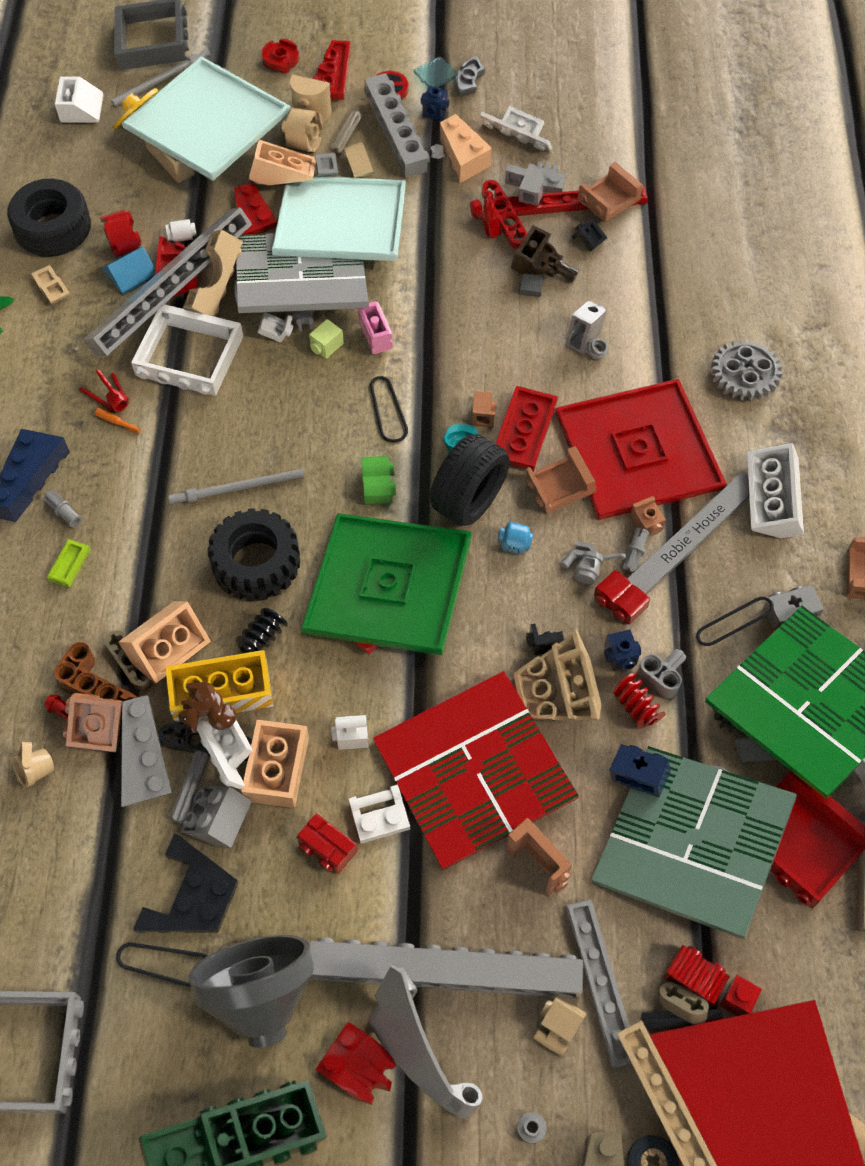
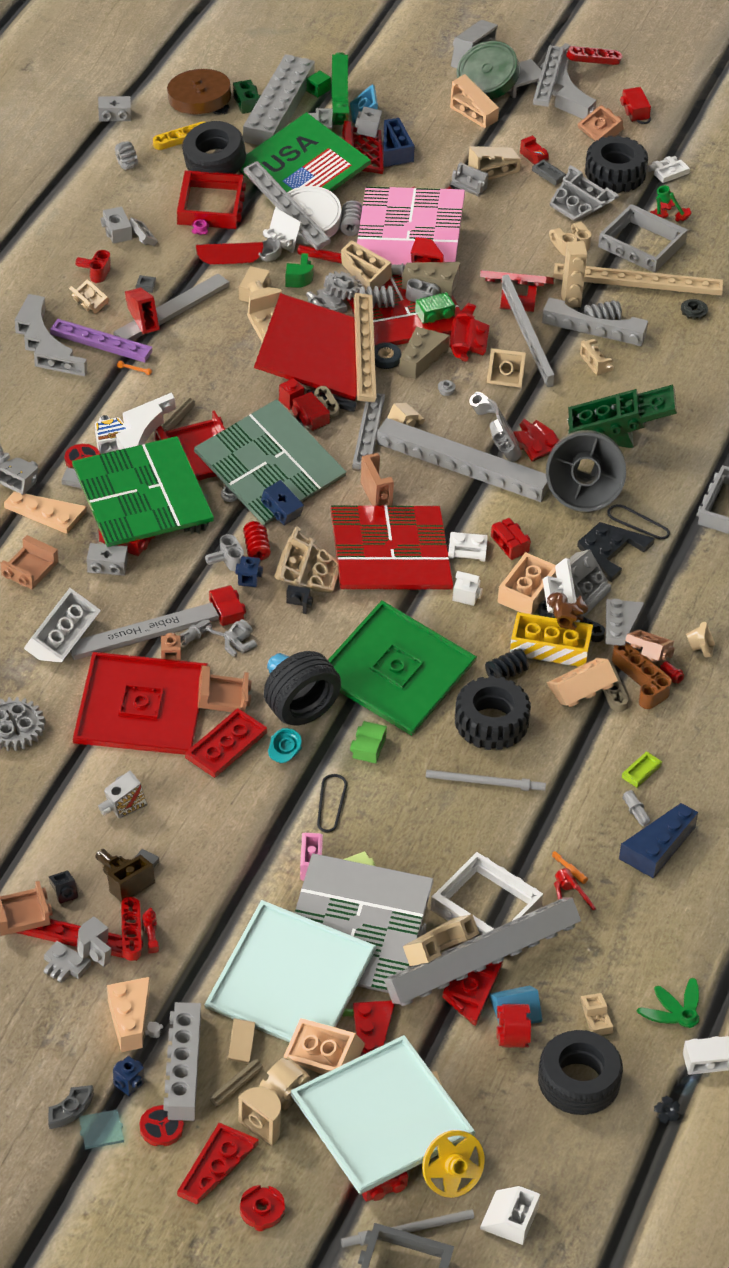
camera: 160 degrees left, 15 degrees down
white brick [165,219,197,243] -> none
light grey tile [315,153,338,177] -> none
nougat brick [472,391,496,428] -> none
white bracket [480,106,552,151] -> none
black piece [696,597,774,646] -> none

